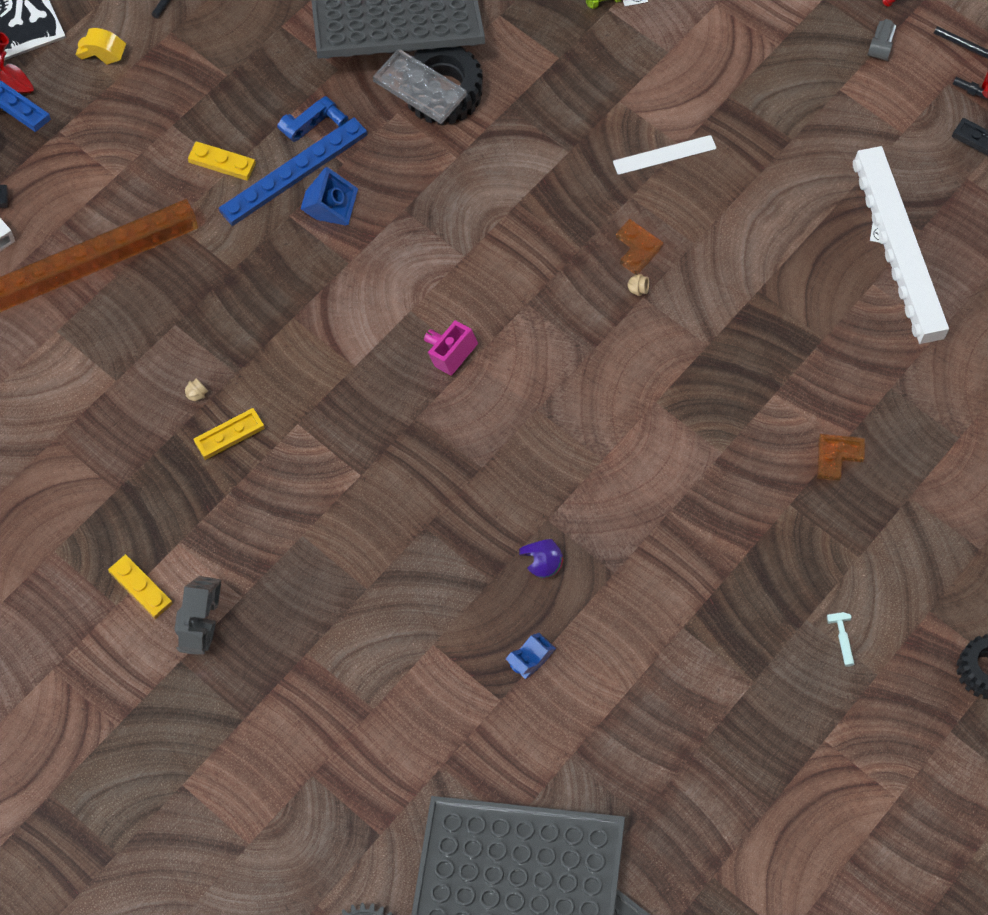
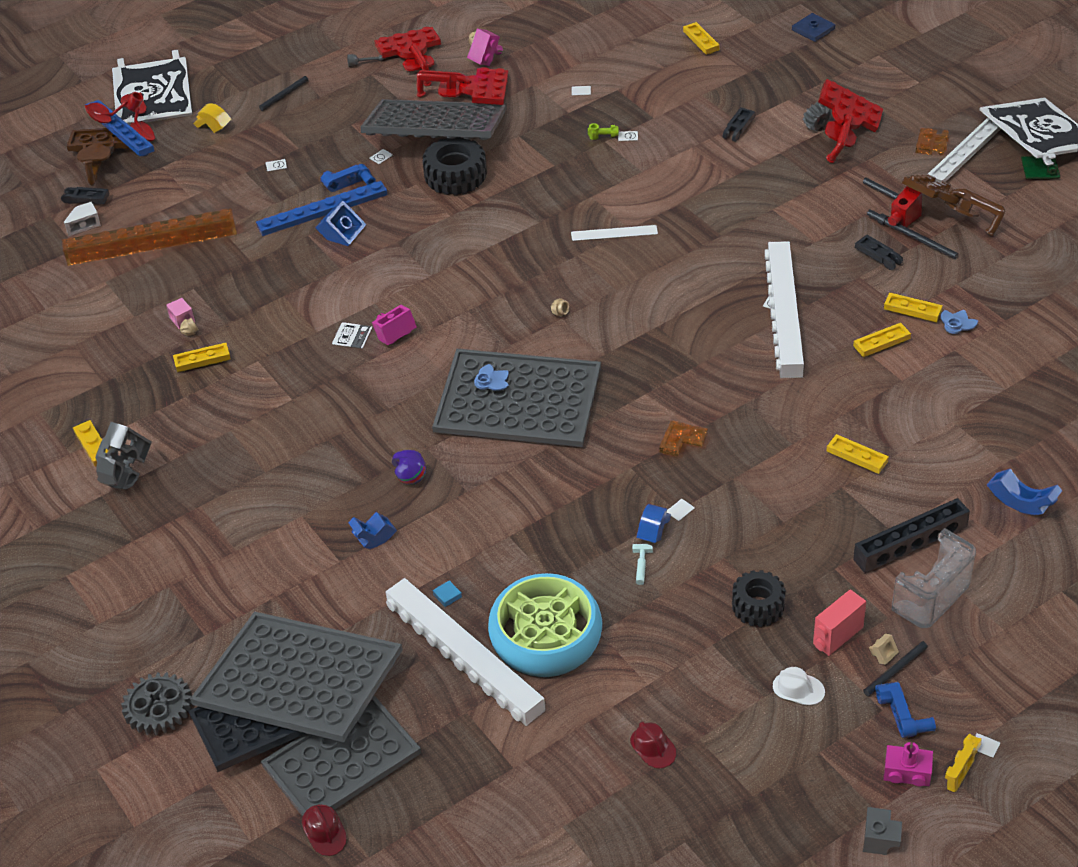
camera: 20 degrees right, 20 degrees down
yellow plate [188,141,256,181] -> none
clear plate [373,49,467,124] -> none
clear orange plate [616,219,664,275] -> none
dark grey piece [867,19,896,61] -> none
none -> bright pink brick [166,298,195,329]
none -> white sticker [266,159,287,171]
none -> sticker [332,323,372,348]
none -> white sticker [369,149,393,164]
none -> white brick [386,578,545,726]
none -> dark grey plate [432,349,601,447]
none -> dark azure tile [433,580,462,607]
none -> medium blue plate [474,364,509,390]
none -> wheel [488,573,602,677]
none -> dark red piece [630,721,676,768]
none -> blue brick [636,504,671,543]
none -> white sticker [667,499,695,521]

